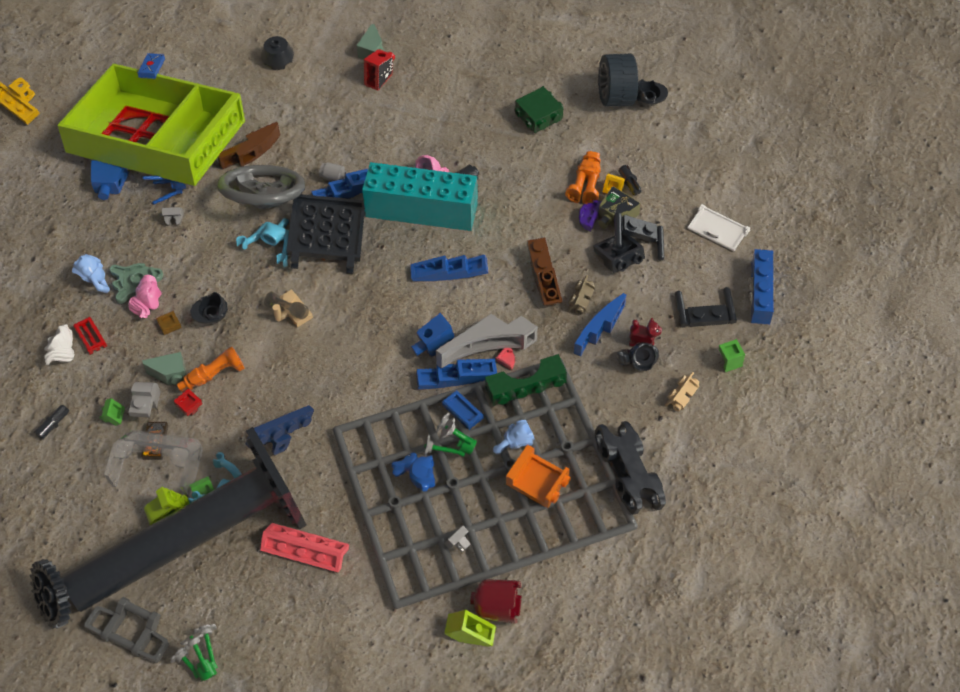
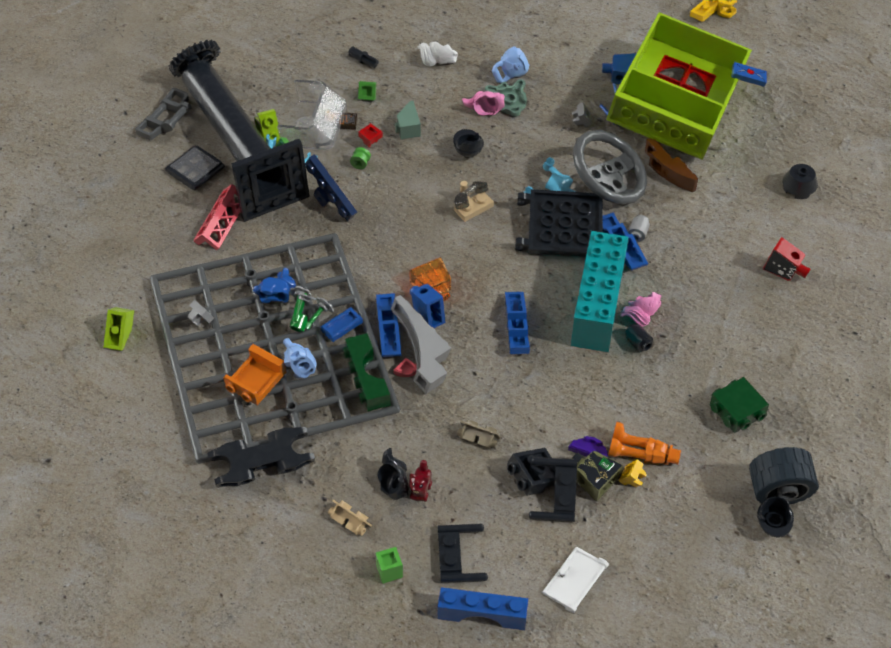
camera: 90 degrees right, 5 degrees down
red tile [73,317,107,355] -> none
light grey brick [129,382,161,417] -> none
pearl gold tile [156,311,182,335] -> none
plant [170,624,218,682] -> none
orange piece [177,347,245,392] -> none
sand green slope [357,24,384,59] -> none
dark red cylinder [470,579,522,624] -> none
reddish brown slope [527,237,563,306] -> none
blue slope [574,293,627,356] -> none
black axle [618,165,642,196] -> none
none -> clear piece [165,145,225,190]
none -> bright green wheel [350,147,371,169]
none -> clear orange torso [409,257,451,301]

